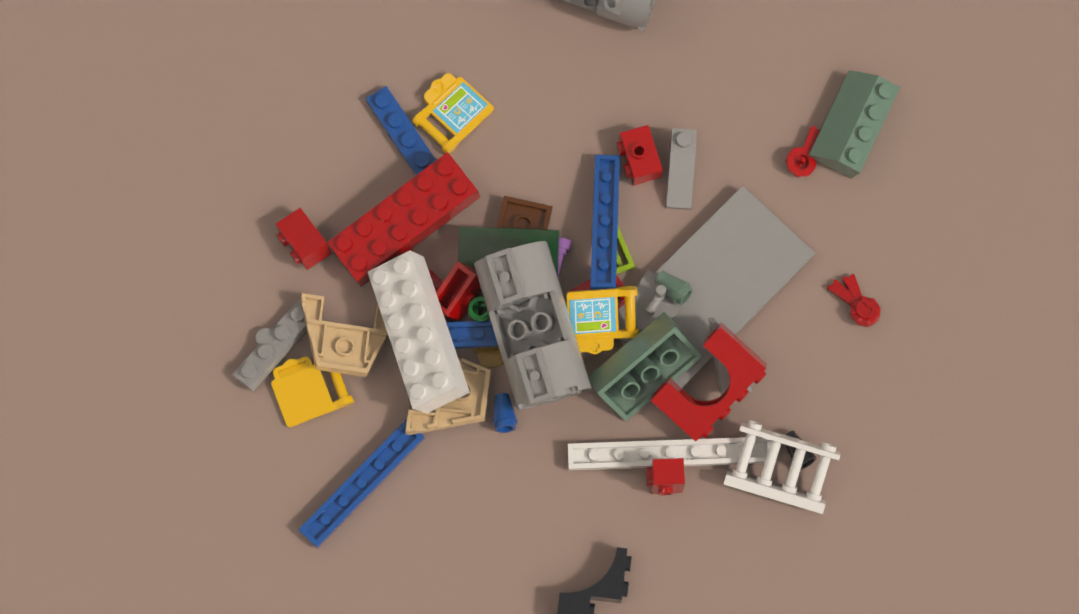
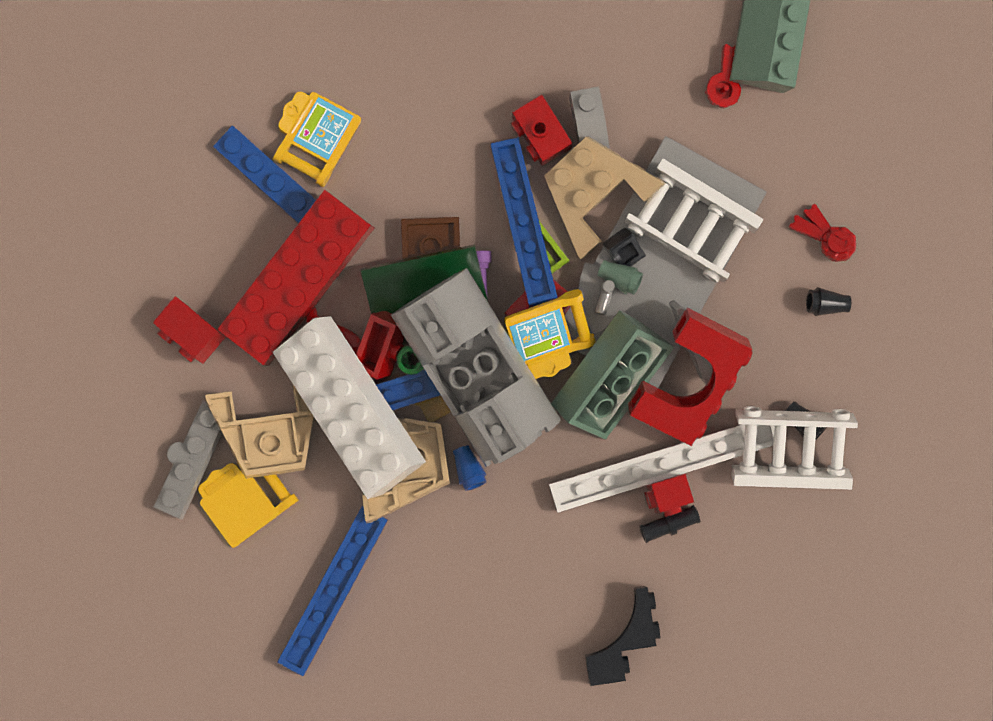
camera: 15 degrees left, 10 degrees up
none -> tan wing [544,136,666,259]
none -> black slope [602,228,646,266]
none -> white fence [625,159,763,283]
none -> black pin [639,505,701,543]
none -> black cone [806,287,852,316]

